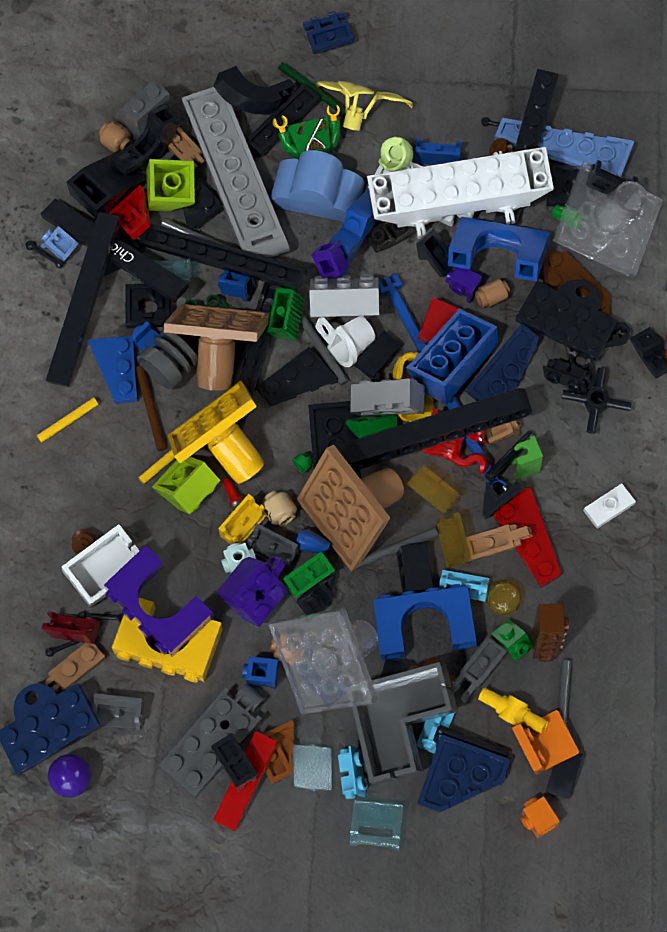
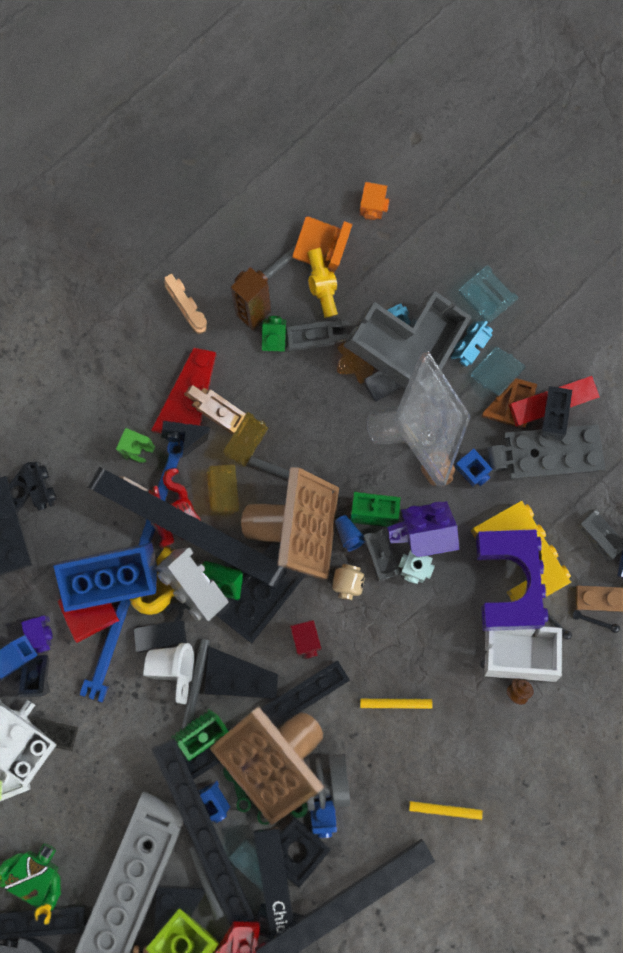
camera: 140 degrees left, 10 degrees up
dark red hinge [41,611,100,644] -> none
blue wing [88,336,138,404] -> none
reddish brown bar [135,366,166,451] -> none
lime slope [152,457,220,514] -> none
yellow piece [167,381,264,484] -> none
yellow hinge [218,494,267,545] -> none
red piece [223,478,244,510] -> none
medium blue brick [270,150,365,222] -> none
green hinge [292,453,313,473] -> none
black slope [296,573,335,620] -> none
brick [310,274,379,317] -> none
dark purple brick [311,240,348,279] -> none
blue arch [328,188,378,279] -> none
blue arch [373,584,477,661] -> none
black hinge [396,544,433,593] -> none
dark blue plate [417,734,511,813] -> none
black bar [437,725,509,758] -> none
medium azure hinge [439,570,489,602] -> none
dark blue wing [465,323,540,401] -> none
medium nougat brick [474,278,510,308] -> none
black bar [484,431,534,481] -> none
clear yellow hair [486,579,522,616] -> none
black slope [546,753,583,800] -> none
black bar [562,367,632,434] -> none
white plate [583,483,636,529] -> none
none -> light nougat hinge [165,274,207,334]
none -> dark red brick [290,620,321,659]

